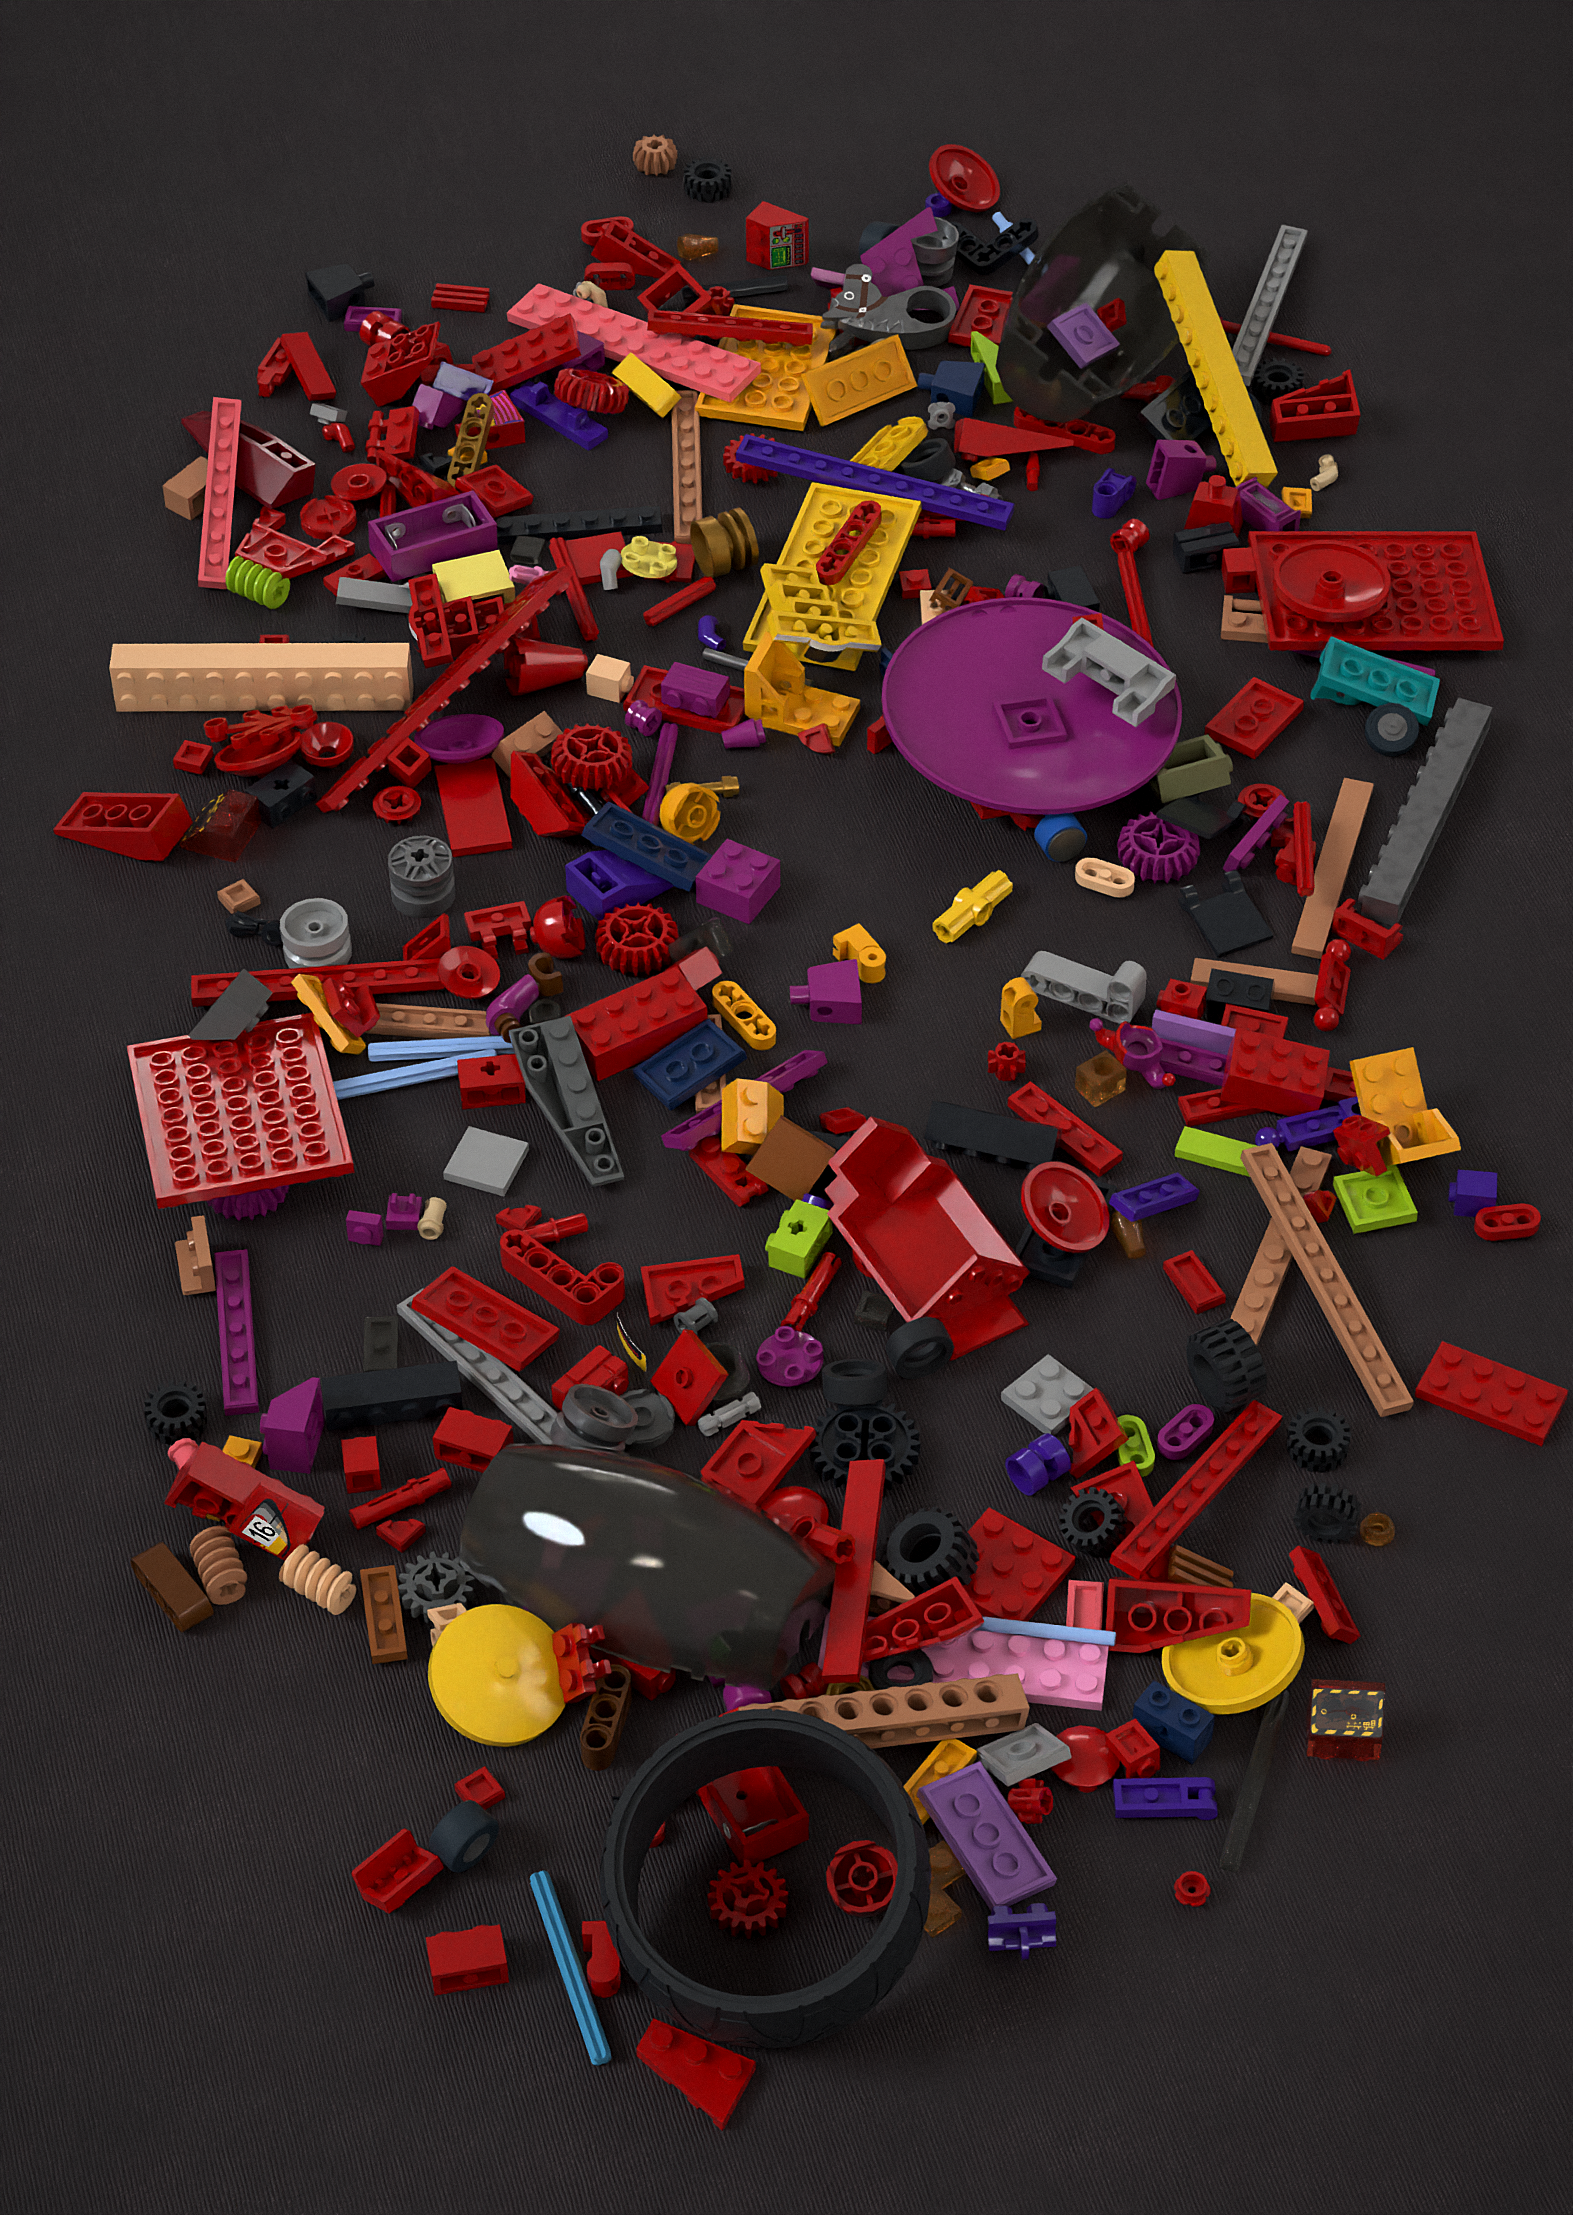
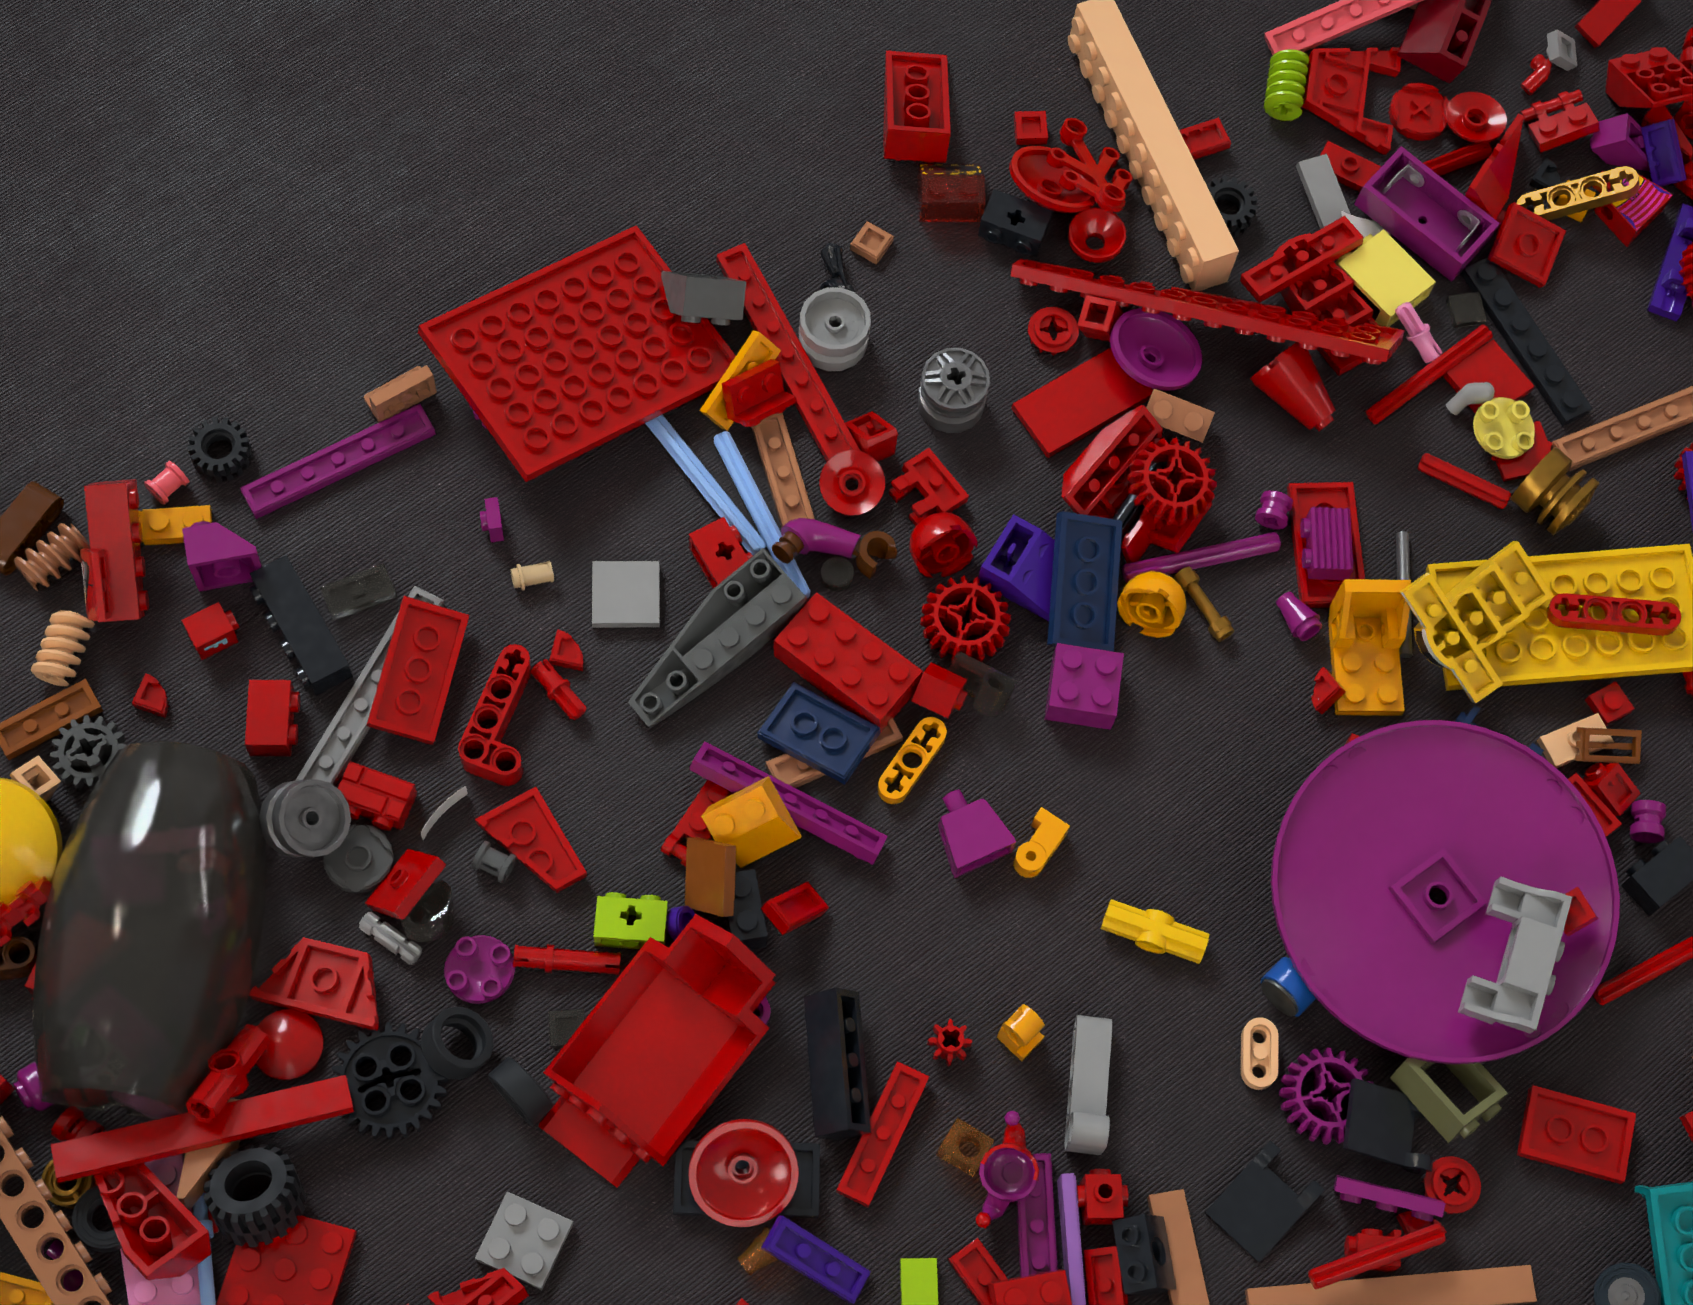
camera: 60 degrees right, 20 degrees up
red pin [348,1467,452,1530] -> none
magenta tile [386,1193,423,1230] -> none
light nougat brick [586,654,634,703] -> none
dark purple arm [698,615,726,652] -> none
dark purple wheel [1005,1433,1071,1496] -> none

